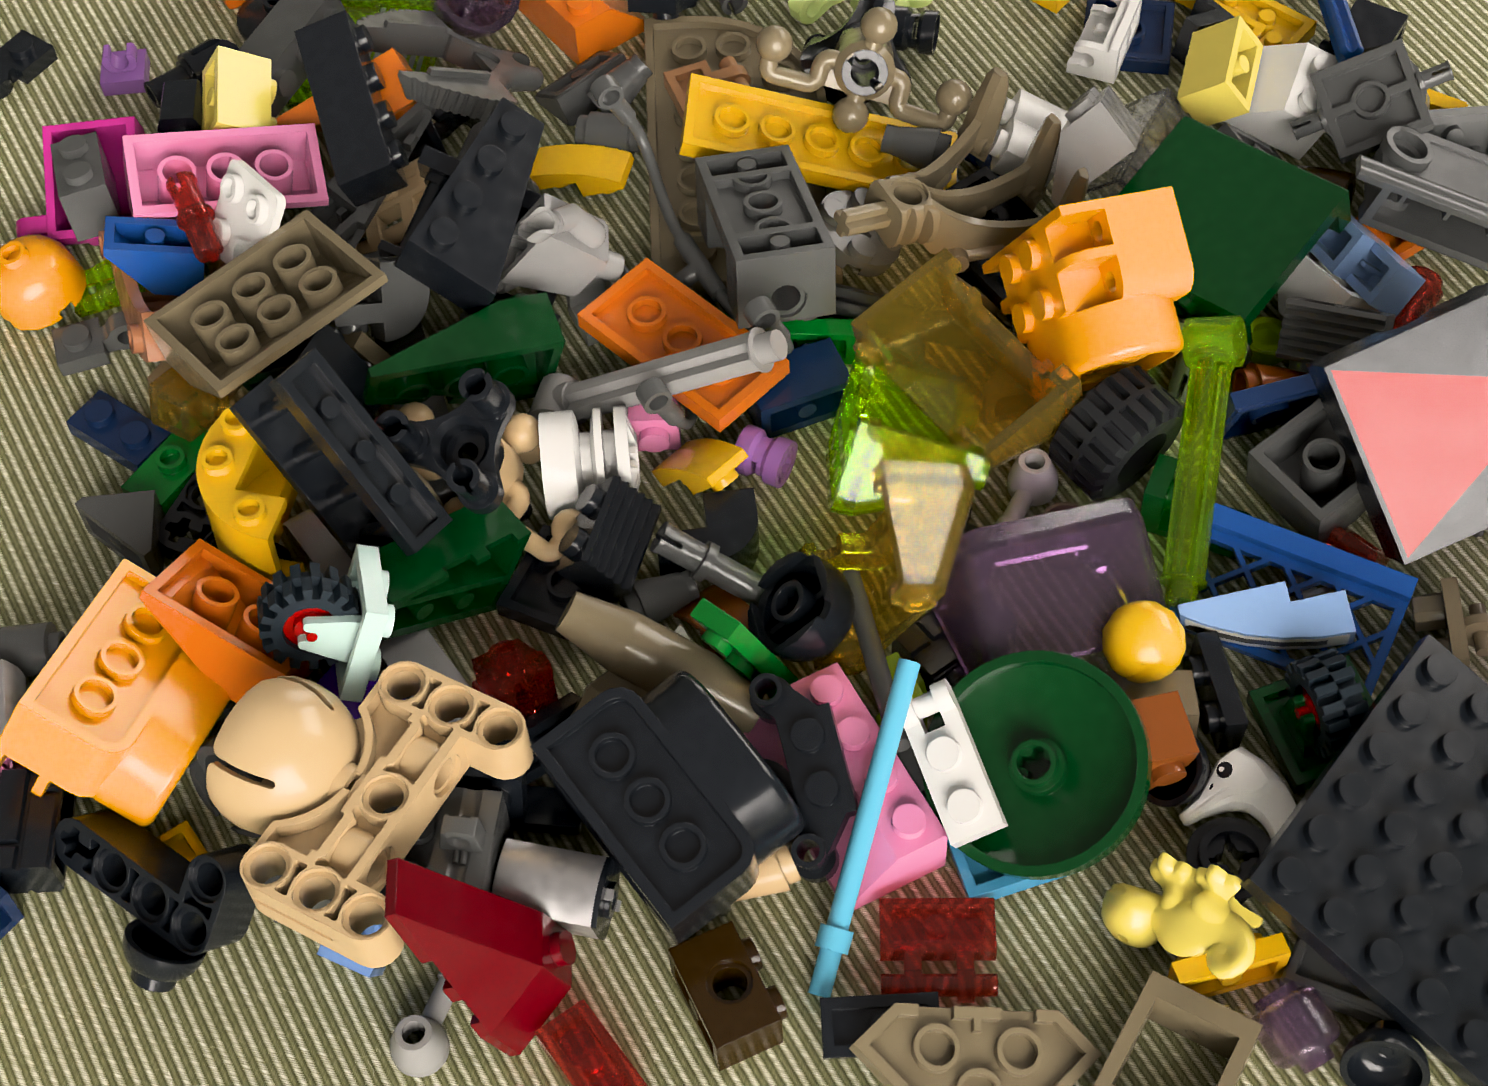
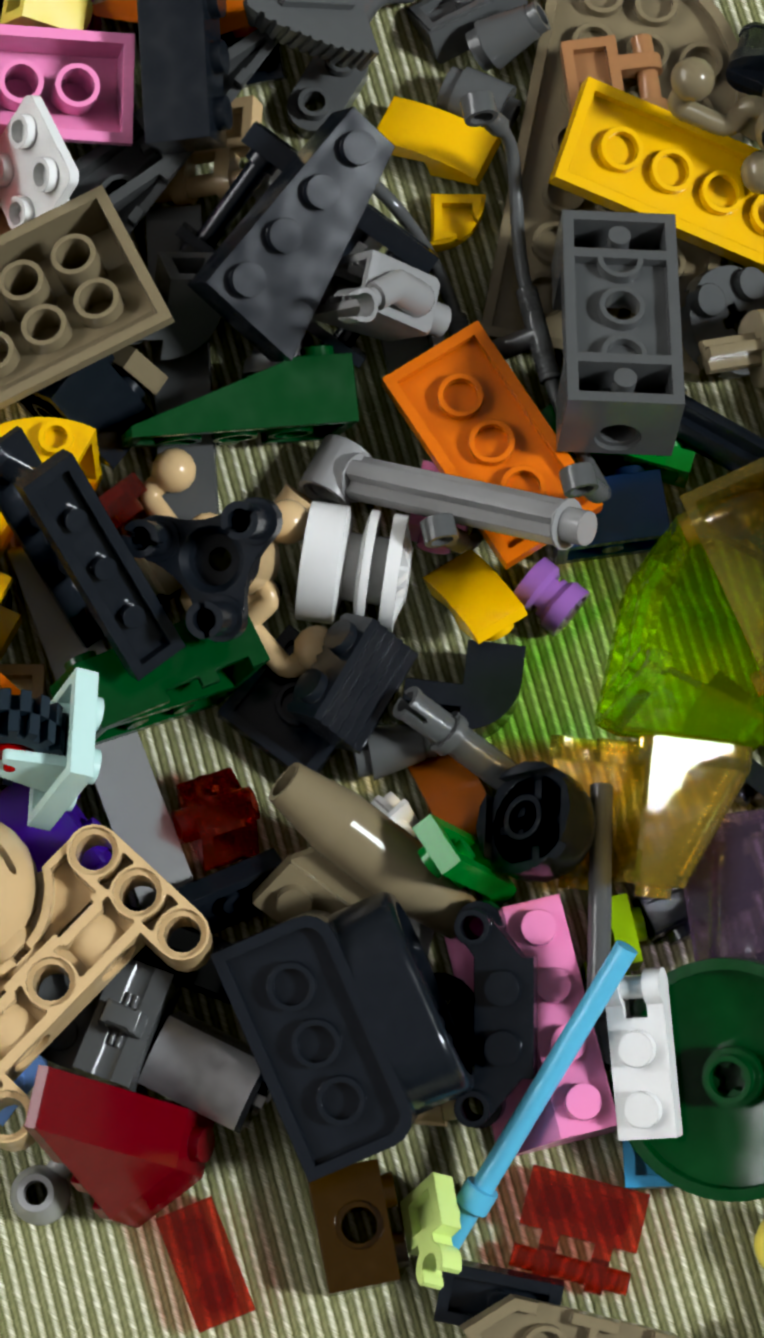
camera: 10 degrees right, 20 degrees up
none -> yellowish green plate [400,1172,462,1290]
none -> yellow tile [430,194,486,252]

